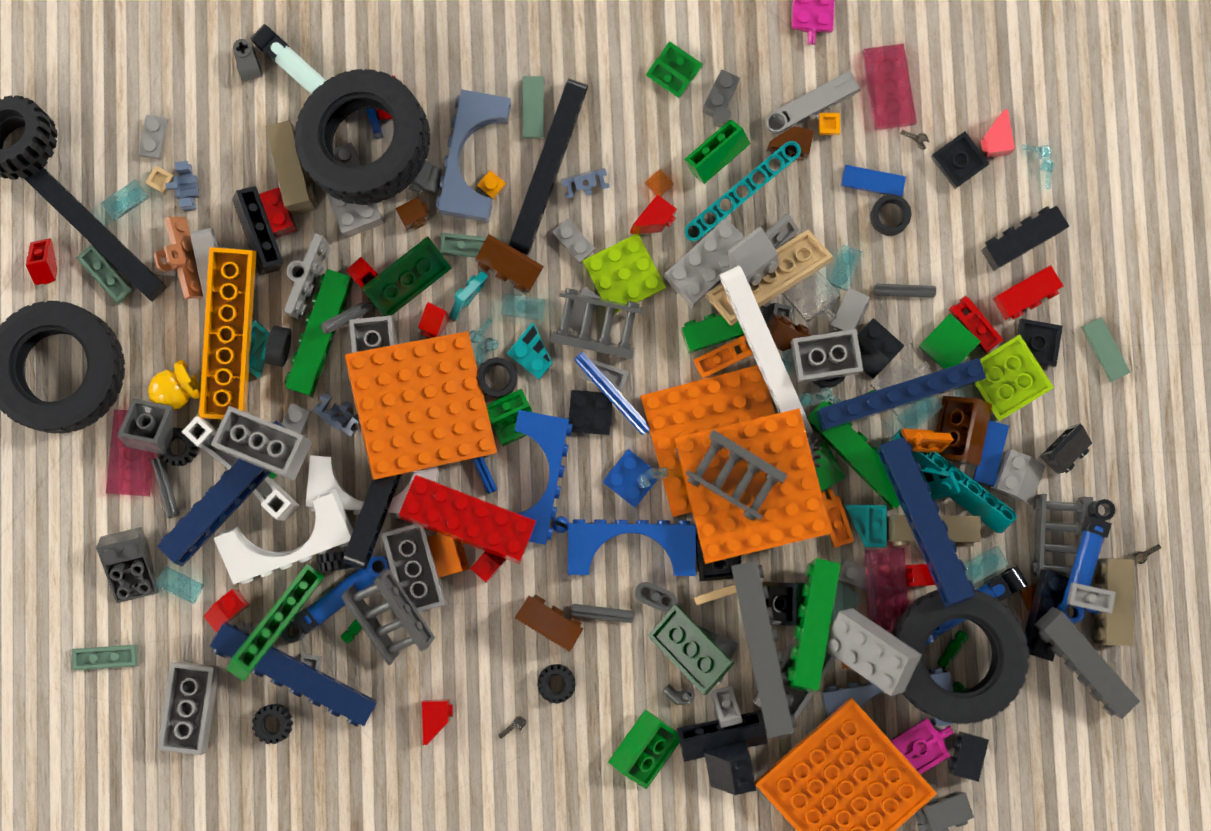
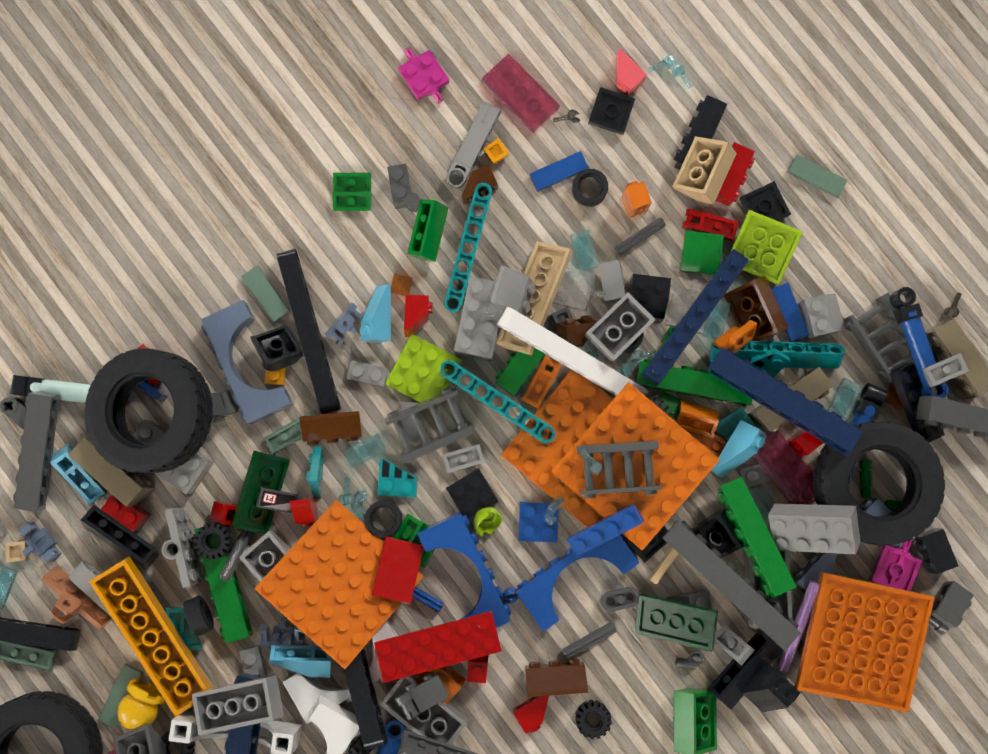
camera: 30 degrees left, 0 degrees up
reddish brown brick [395,197,430,230] -> none
axle [574,352,650,435] -> none
light grey plate [765,214,799,250] -> none
black slope [1039,423,1092,474] -> none
none -> dark grey brick [13,391,60,512]
none -> medium azure slope [50,443,106,505]
none -> sand green tile [98,664,143,728]
none -> black tyre [193,523,233,559]
none -> black slope [250,324,303,371]
none -> slope [256,487,297,513]
none -> medium azure slope [270,645,331,678]
none -> medium azure slope [360,284,391,343]
none -> red tile [371,537,424,605]
none -> dark grey hinge [395,671,450,720]
none -> teal beam [440,361,556,443]
none -> lime hair [473,507,502,537]
none -> red slope [513,696,549,734]
none -> blue plate [567,503,644,556]
none -> clear light blue hand [580,448,602,475]
none -> orange brick [621,181,652,218]
none -> tan slope [672,136,737,204]
none -> orange panel [676,400,719,438]
none -> medium azure slope [711,420,767,478]
none -> lavender axle [778,580,819,673]

